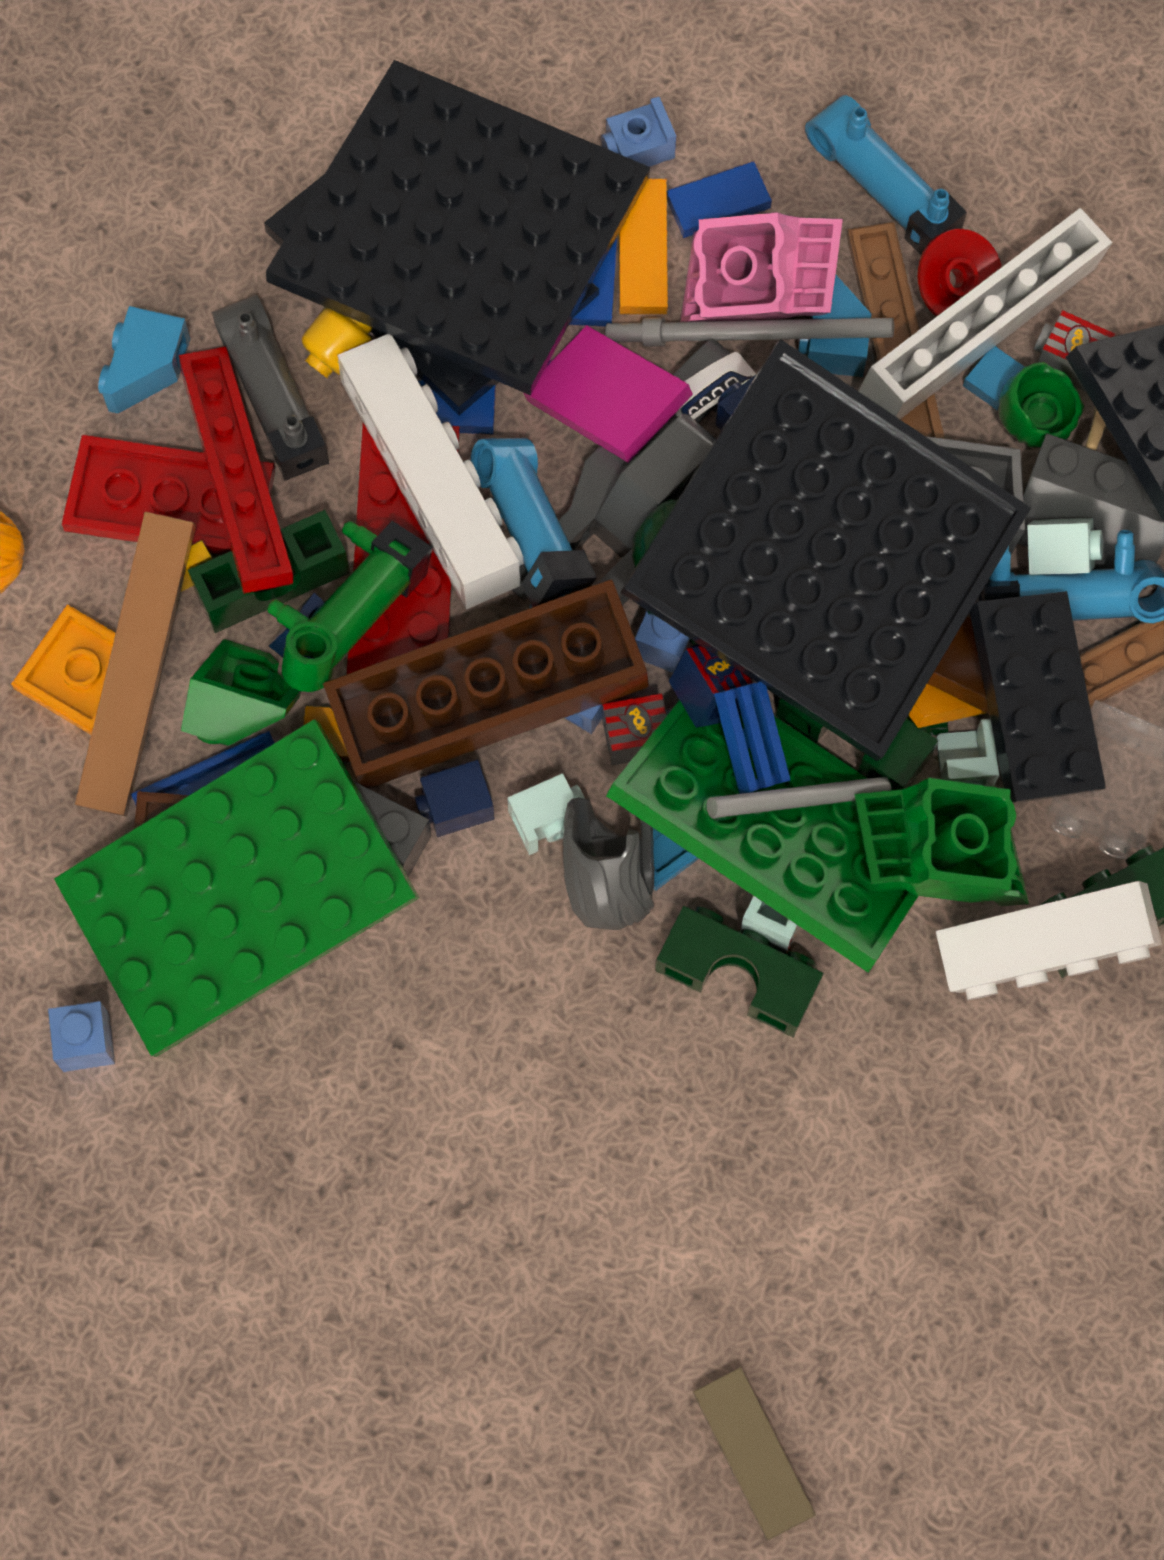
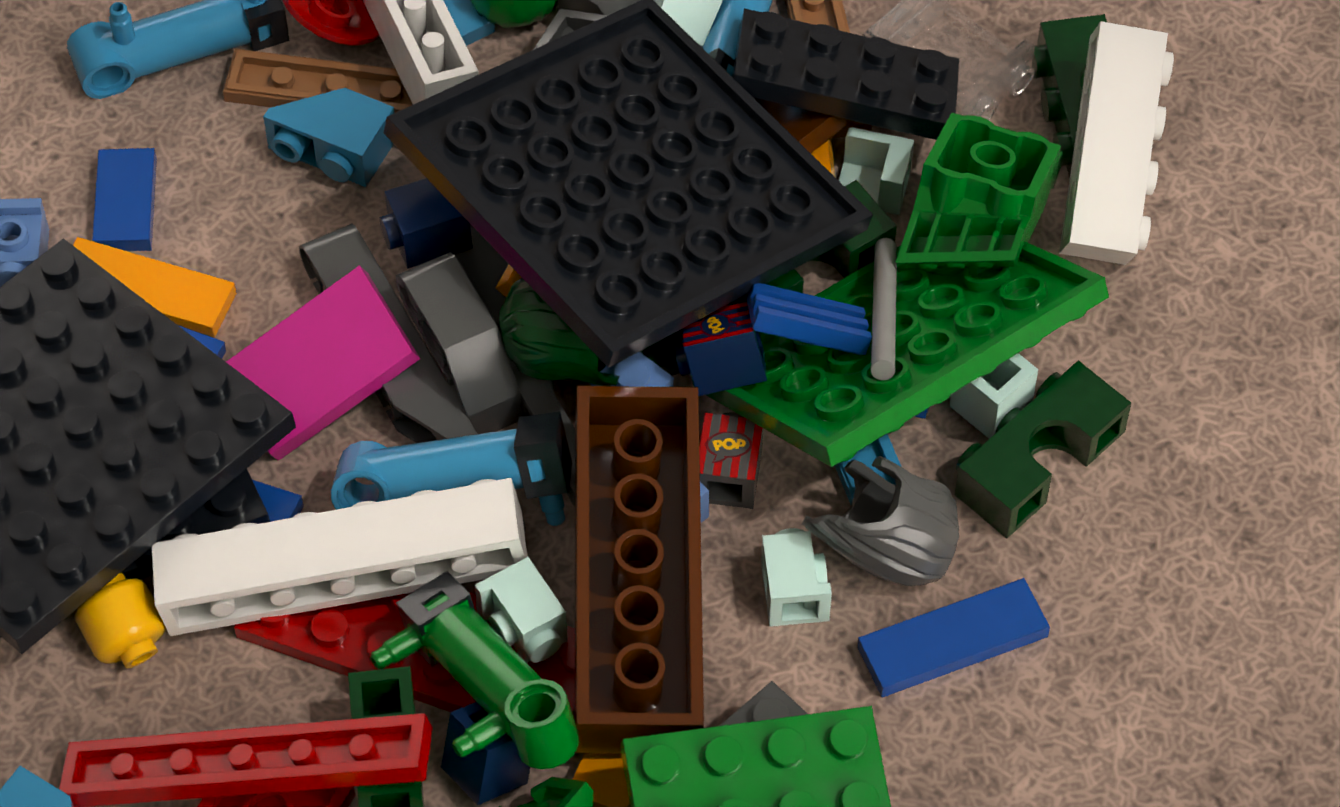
camera: 70 degrees left, 15 degrees down
dark grey piece [211,294,329,481] -> none
dark blue brick [414,760,495,838] -> none
light grey bar [605,317,894,347] -> none
sticker [675,352,757,419] -> none
bright pink slope [680,213,843,322] -> none
none -> light aqua brick [475,557,568,663]
none -> blue tile [857,578,1050,698]

